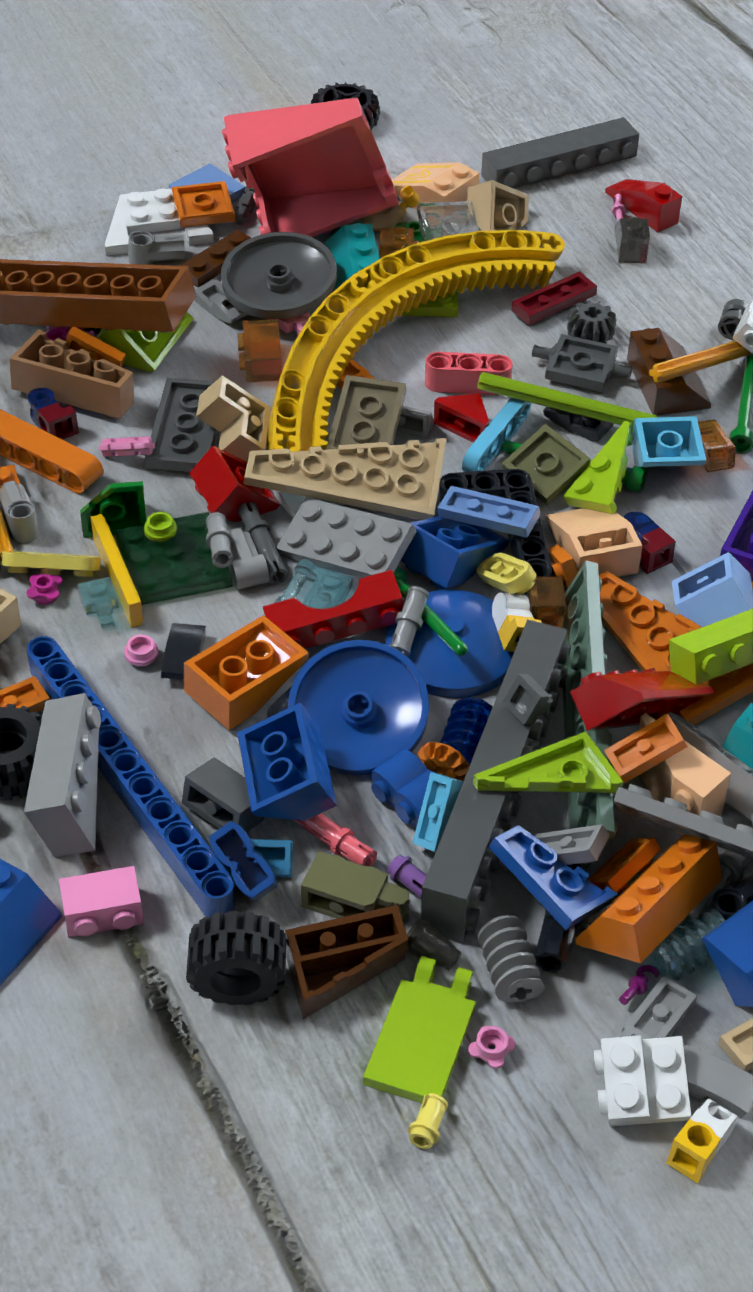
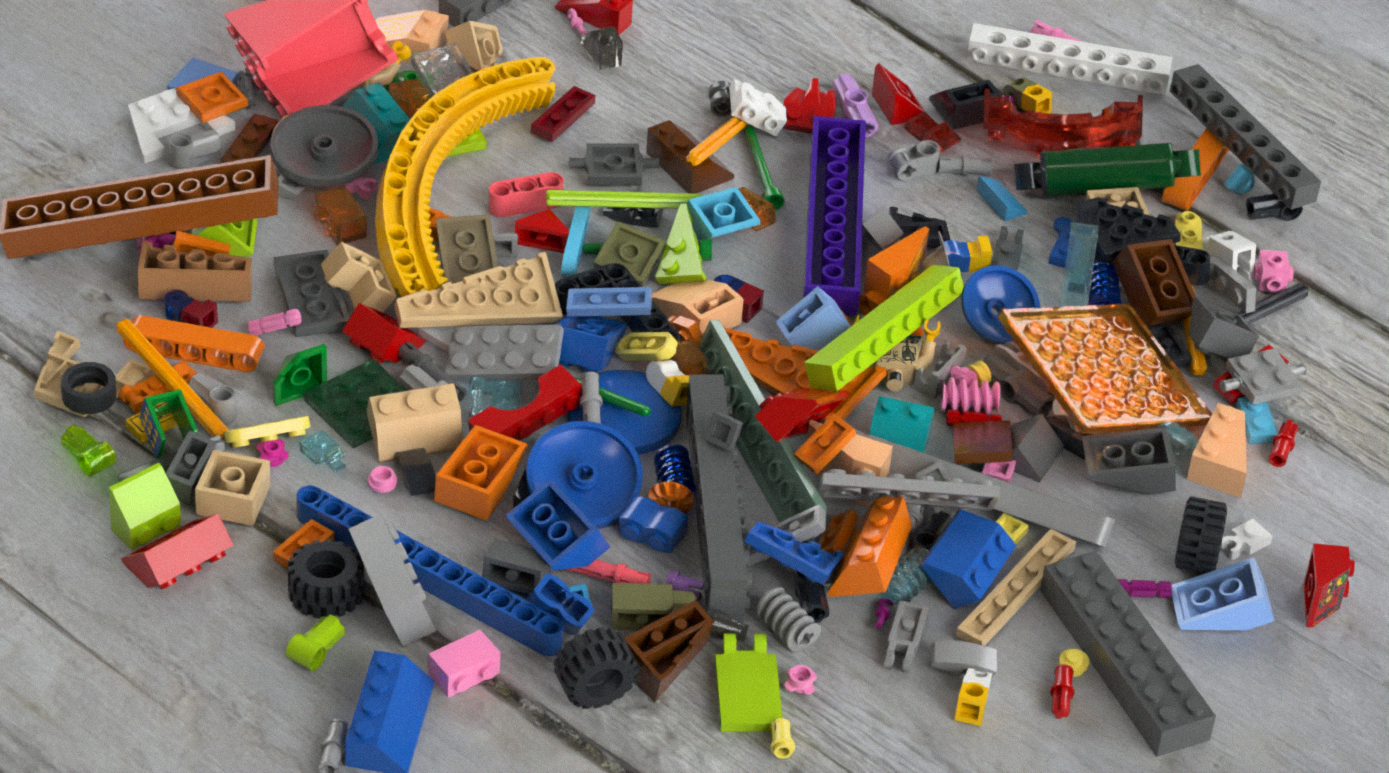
camera: 25 degrees left, 5 degrees down
yellow tile [91,514,143,628] -> none
lime plate [144,512,177,542] -> none
light grey pin [206,512,233,568] -> none
medium azure plate [412,772,463,852] -> none
lime wing [473,731,623,793] -> none
dark grey gear [567,300,617,344] -> none
white plate [594,1035,692,1127] -> none
none -> tan slope [366,383,463,463]

